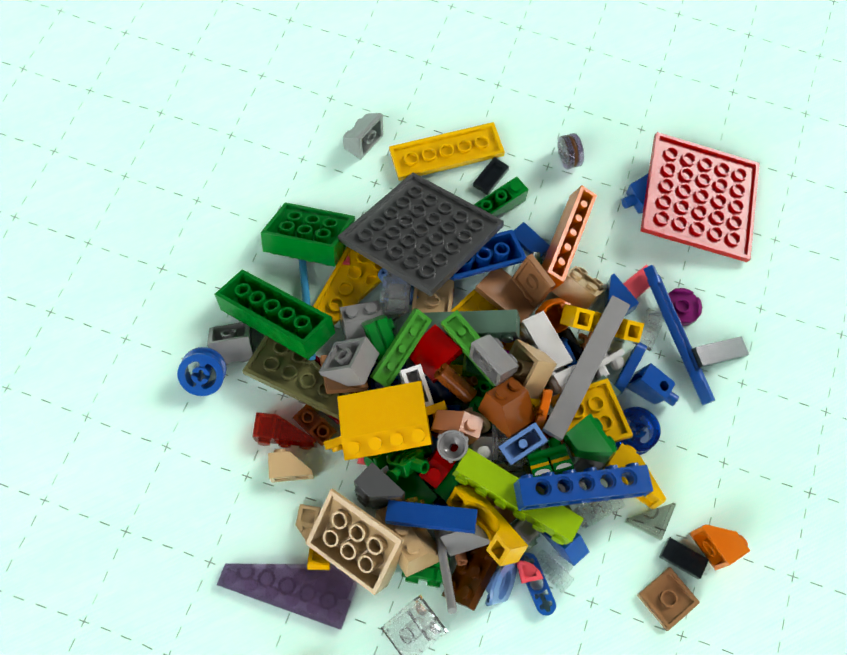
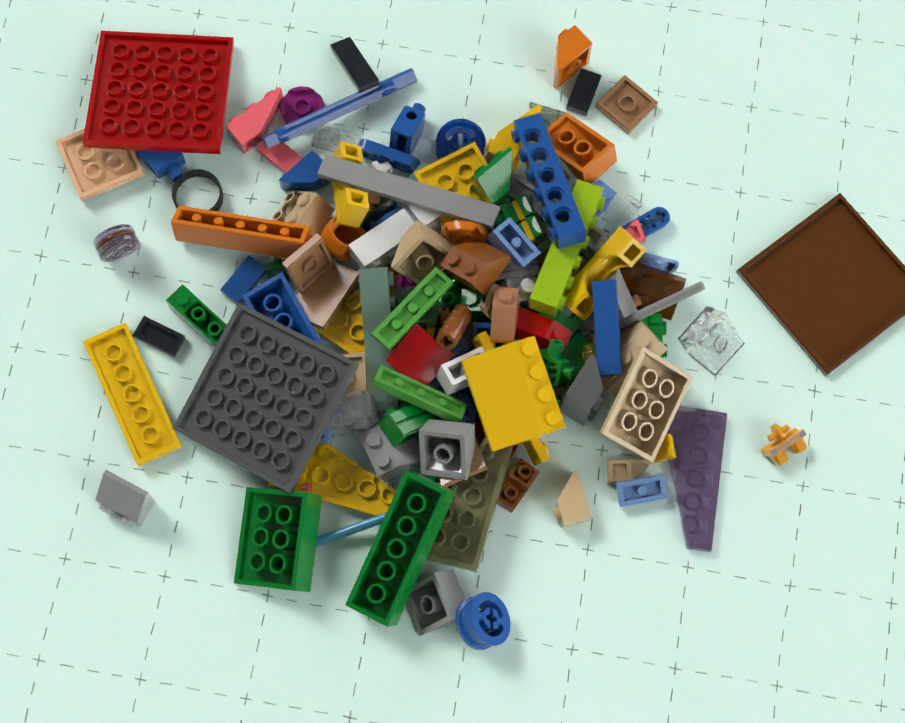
camera: 100 degrees left, 5 degrees up
clear red slope [252,412,318,450] -> none
light grey piece [437,430,469,463] -> none
light grey slope [469,334,518,386] -> none
none -> light nougat plate [55,129,145,201]
none -> black tyre [172,169,223,211]
none -> coral slope [226,87,283,154]
none -> orange slope [547,112,617,184]
none -> medium blue plate [615,474,667,507]

